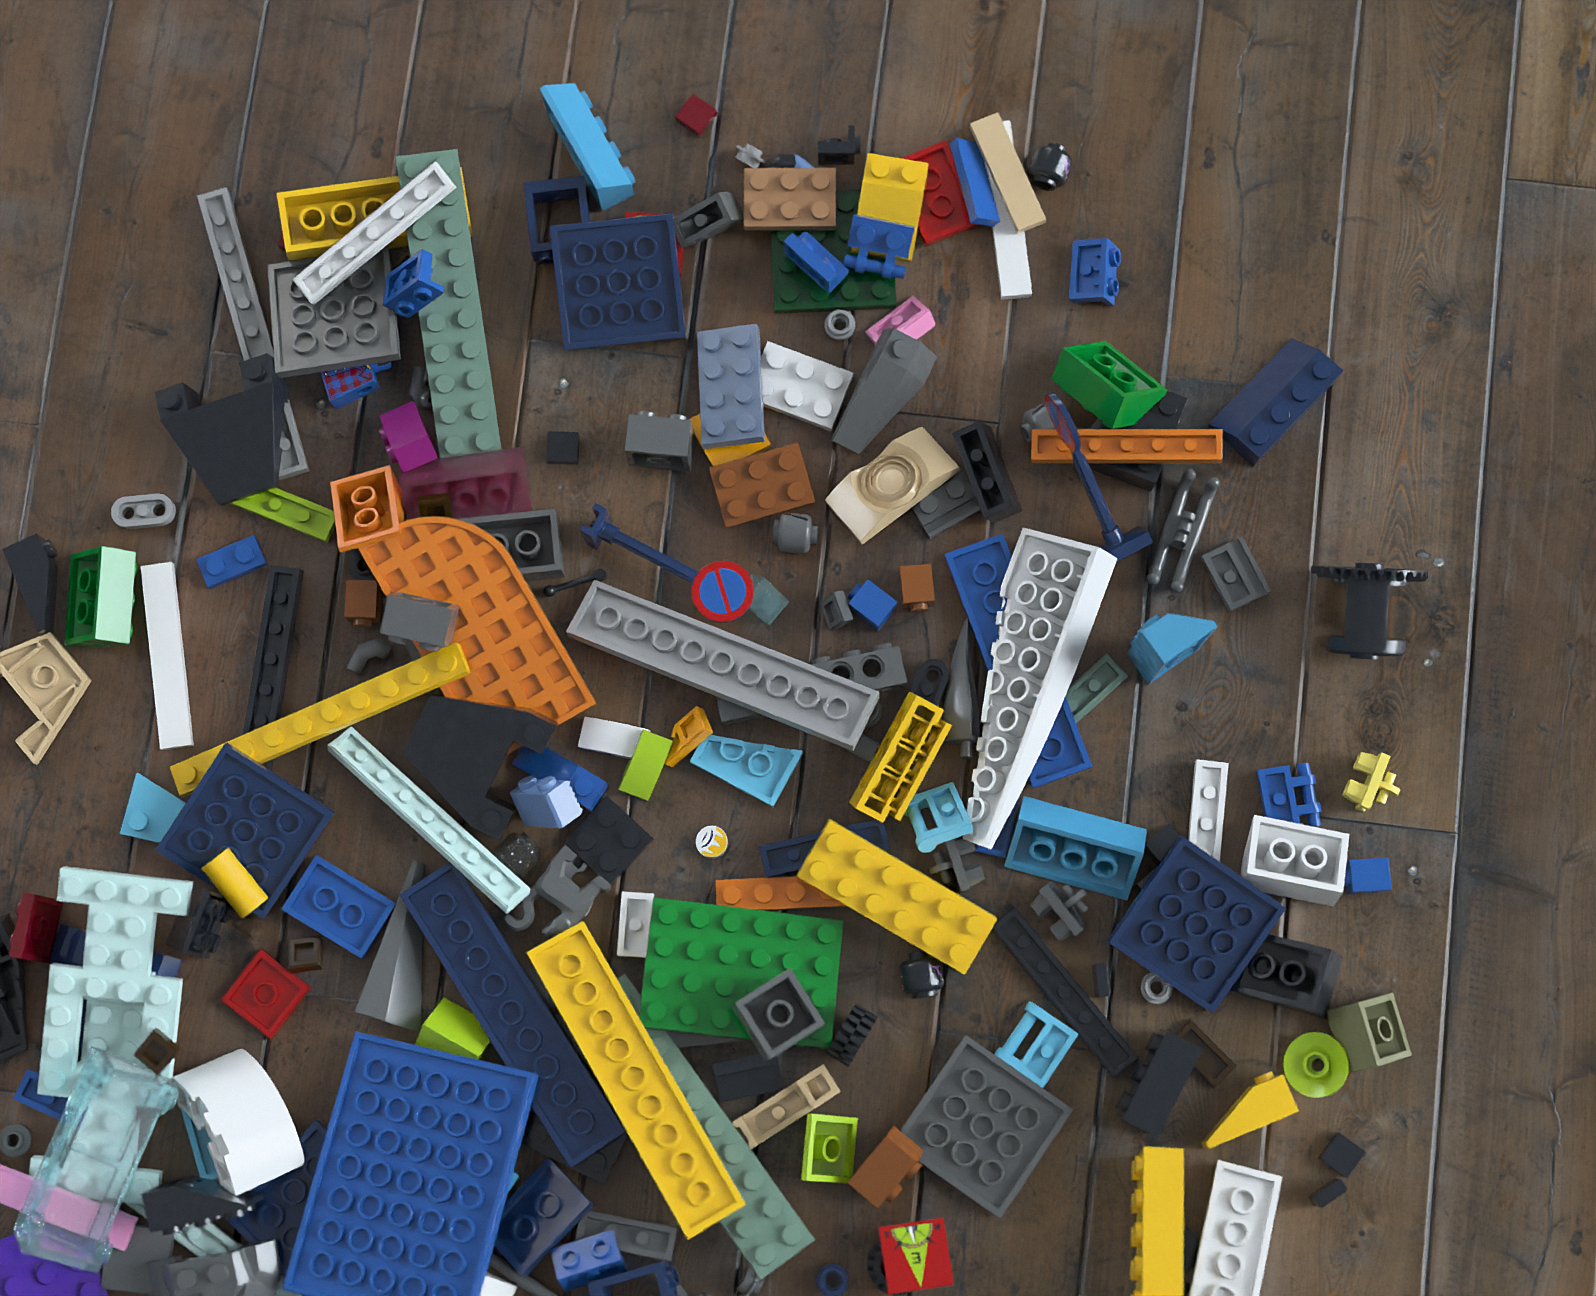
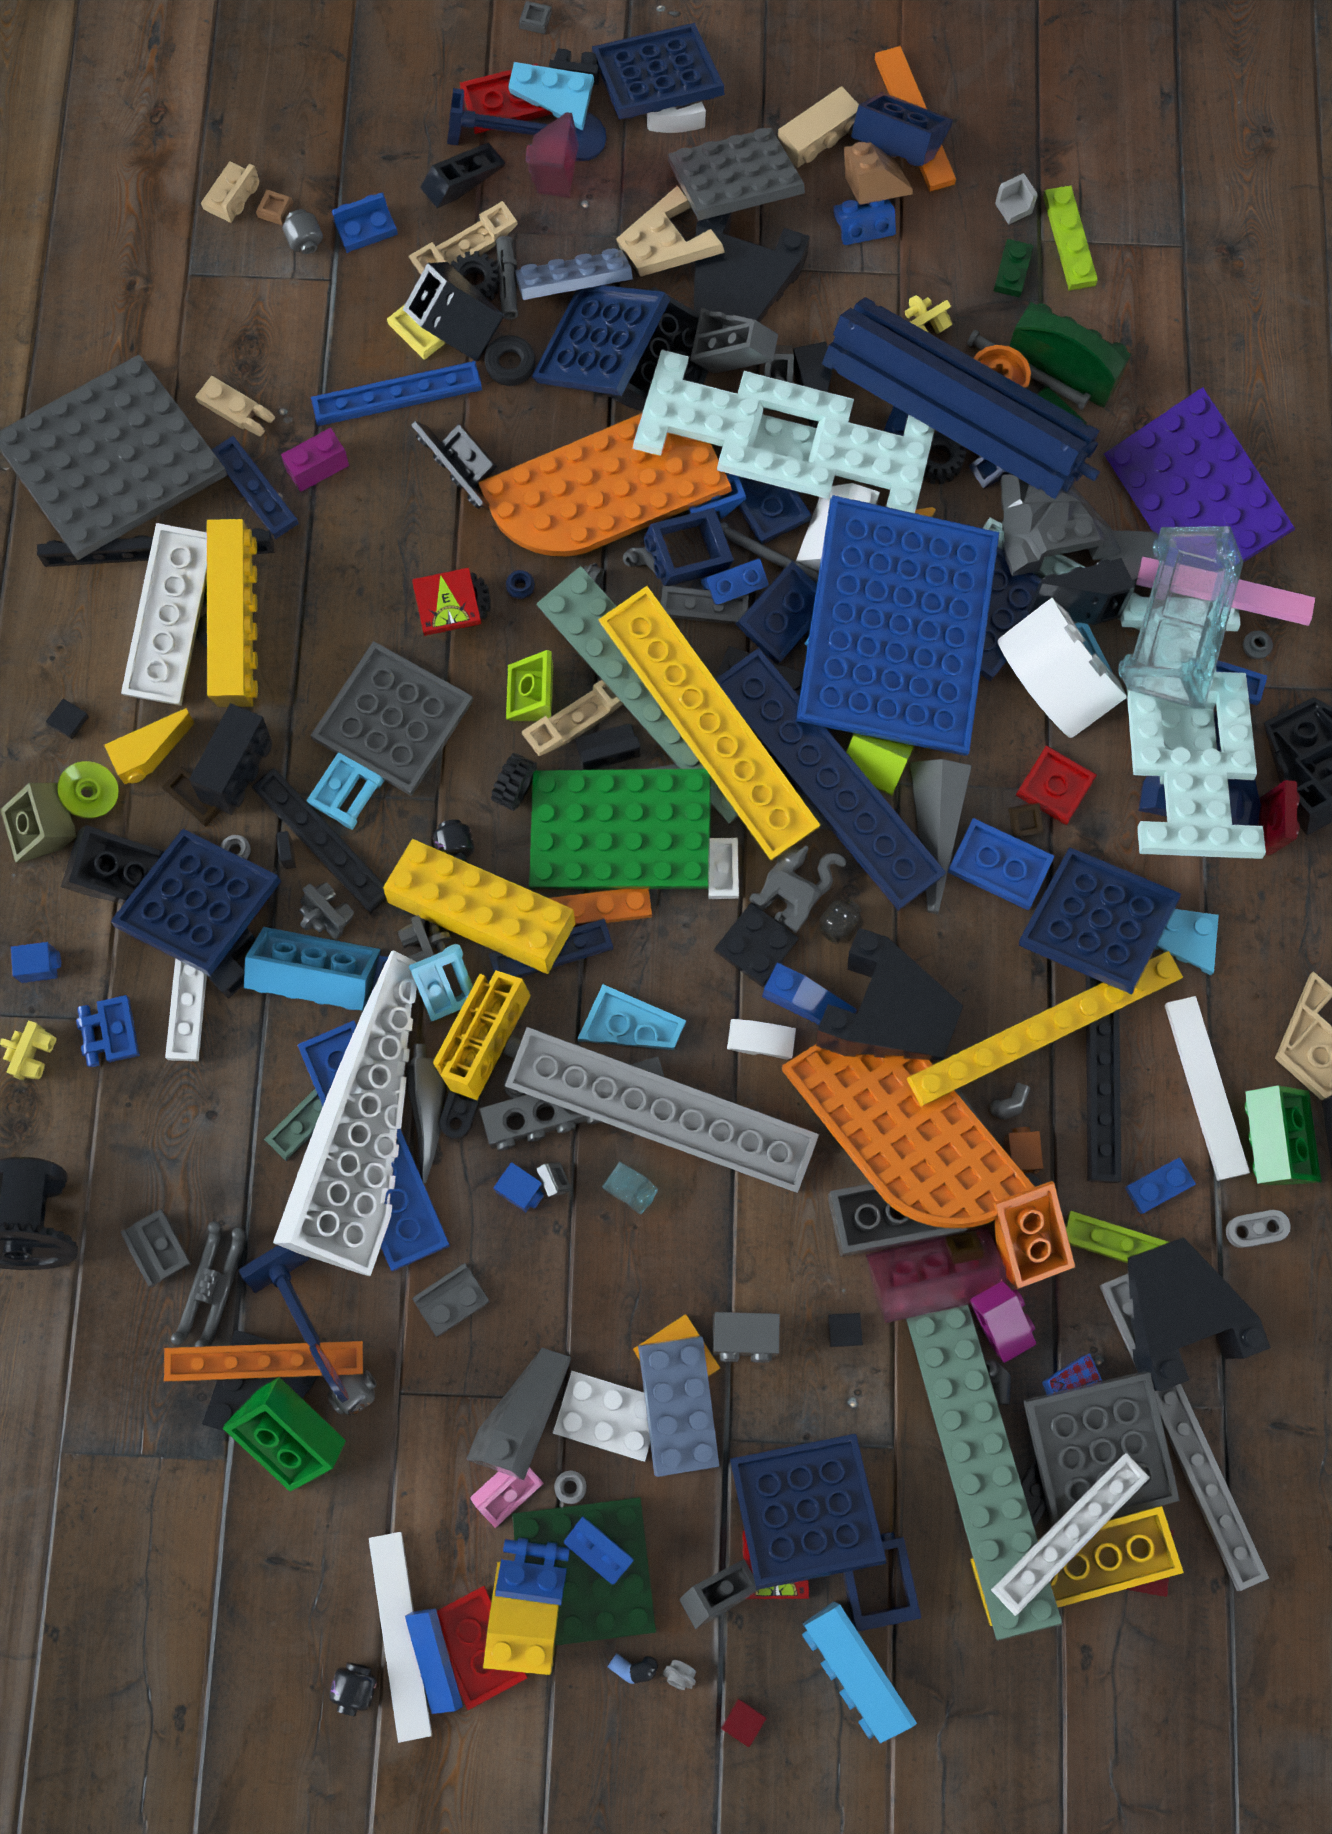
camera: 170 degrees right, 5 degrees down
dark brown tile [133,1028,182,1076] -> none
black slope [166,885,233,959] -> none
yellow brick [201,848,268,919] -> none
light aqua tile [328,727,530,914] -> none
dark grey brick [380,591,460,651] -> none
blue bracket [383,249,444,318] -> none
medium blue brick [510,775,583,828] -> none
black hinge [543,569,606,597] -> none
piece [580,503,754,623] -> none
lime slope [618,730,673,801] -> none
light orange tile [665,706,713,767] -> none
tile [696,826,728,858] -> none
dark orange plate [709,442,815,528] -> none
dark grey brick [731,968,825,1062] -> none
medium nougat plate [744,168,836,231] -> none
dark grey head [773,513,818,554] -> none
black bracket [818,125,861,165] -> none
tan slope [825,427,961,545] -> none
dark orange piece [848,1126,924,1208] -> none
dark orange brick [899,564,935,613] -> none
black brick [952,421,1023,523] -> none
tan tile [970,112,1046,234] -> none
blue bracket [1069,238,1121,306] -> none
dark azure slope [1126,613,1218,685] -> none
dark blue slope [1208,338,1343,467] -> none
white slope [1240,815,1349,907] -> none
black tile [1308,1178,1347,1208] -> none

